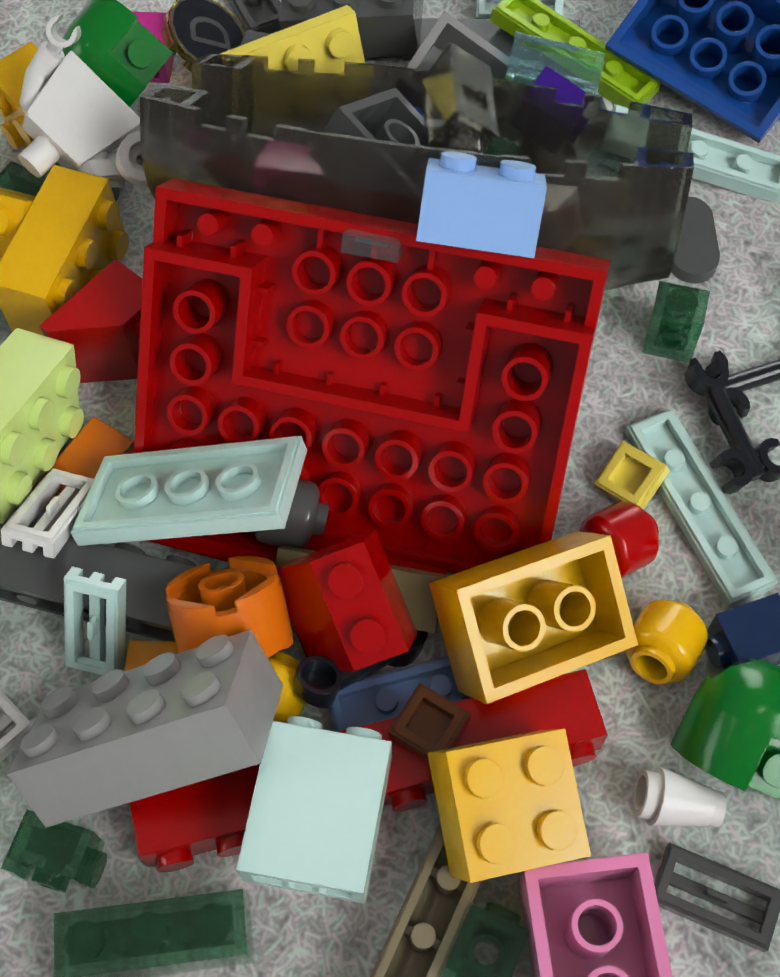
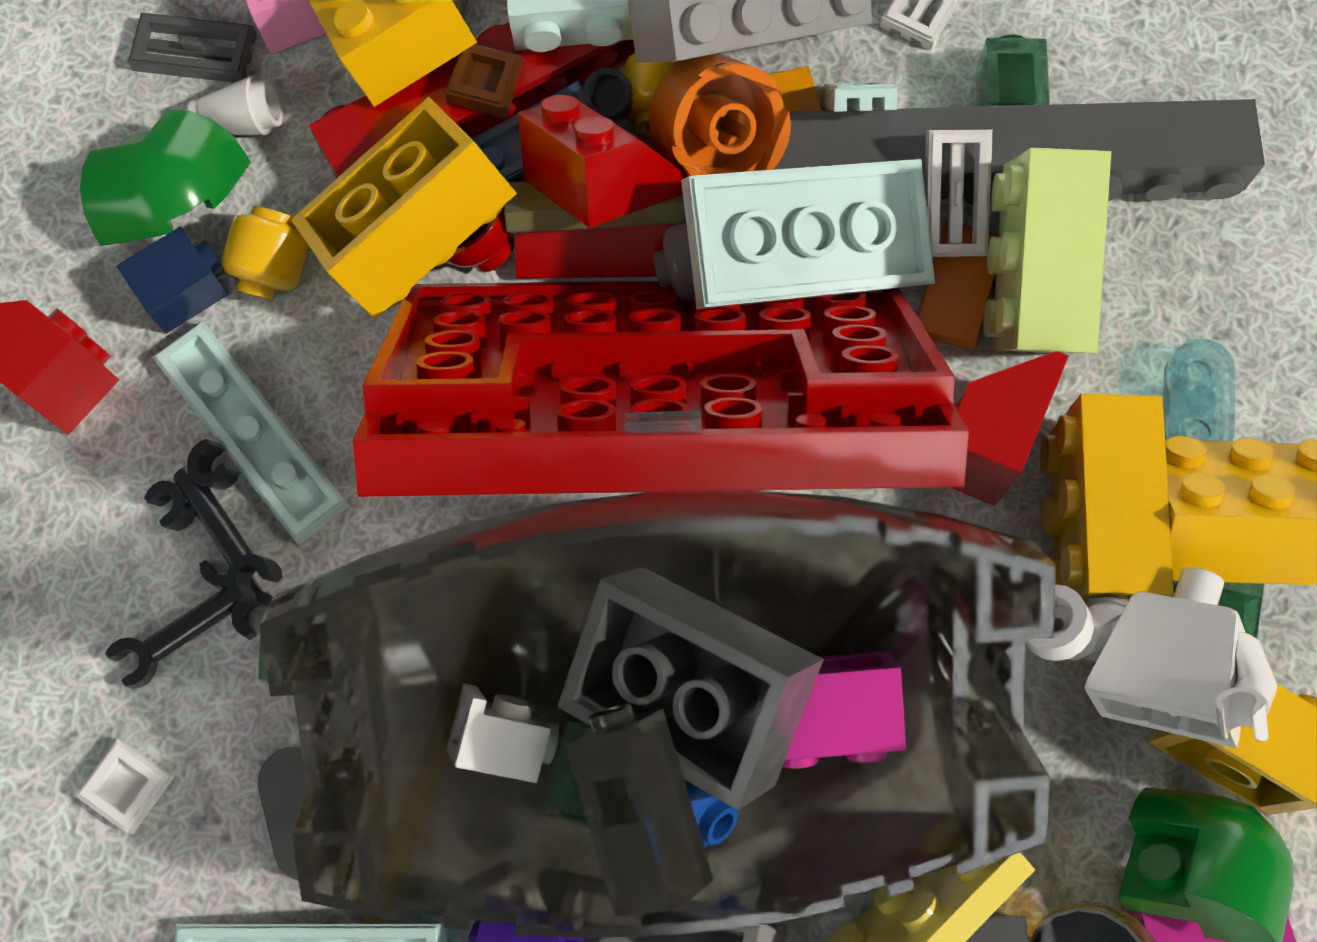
camera: 165 degrees right, 10 degrees up
light blue brick [416,151,547,258] -> none
red head [579,501,659,579] -> none
light yellow tile [594,440,670,510] -> none

